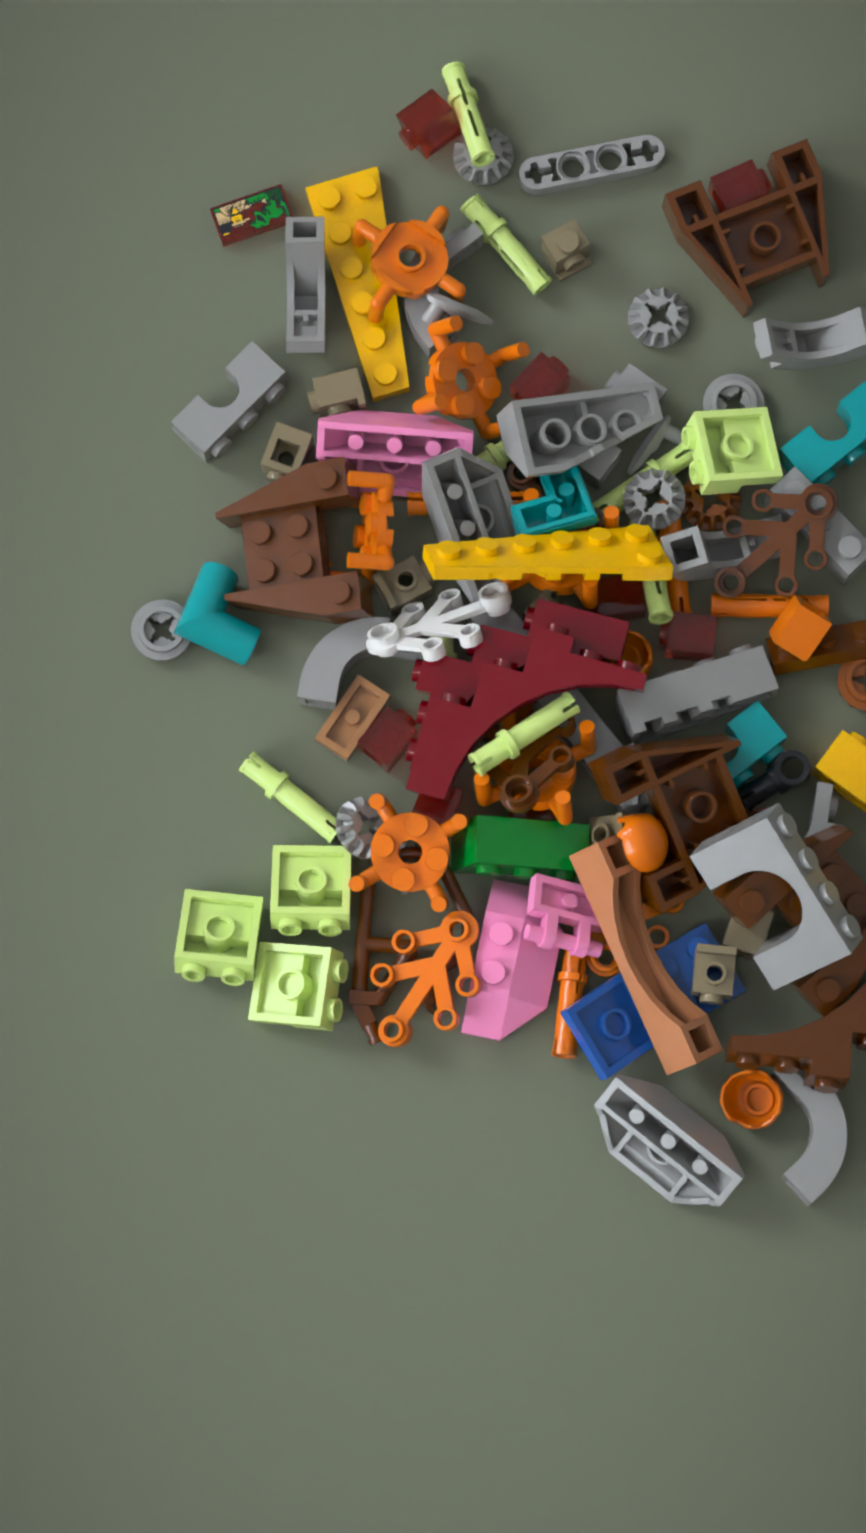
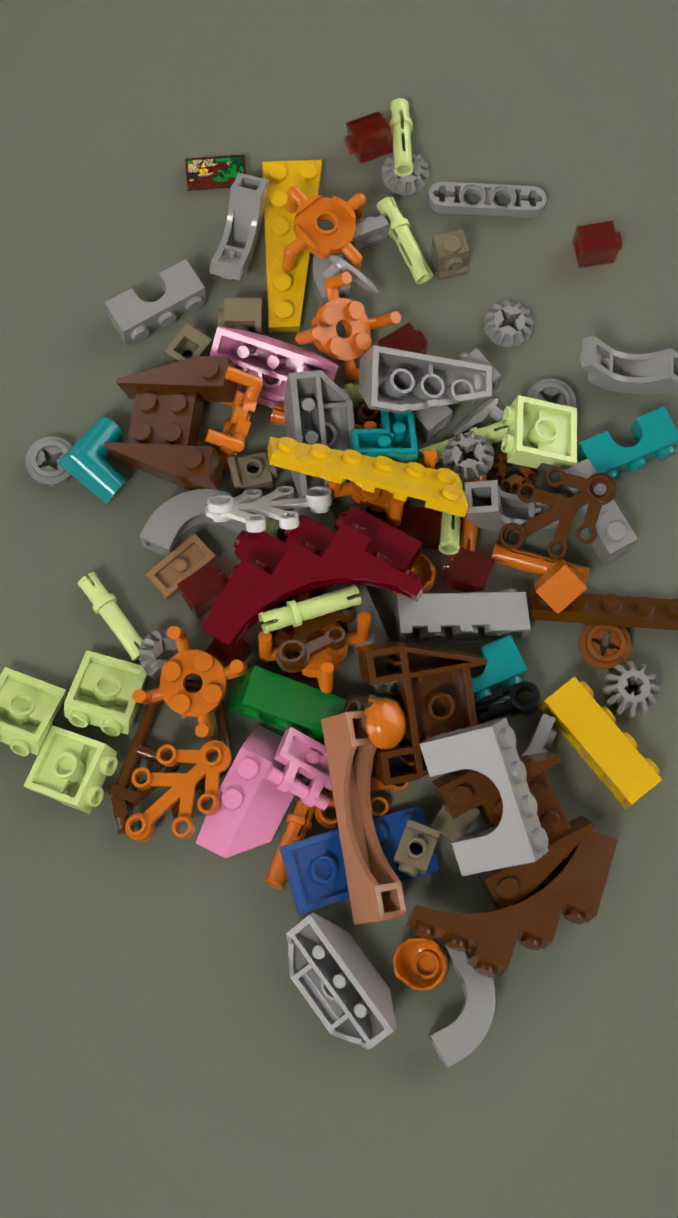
camera: 10 degrees right, 5 degrees down
reddish brown wedge [661,139,830,317] -> none

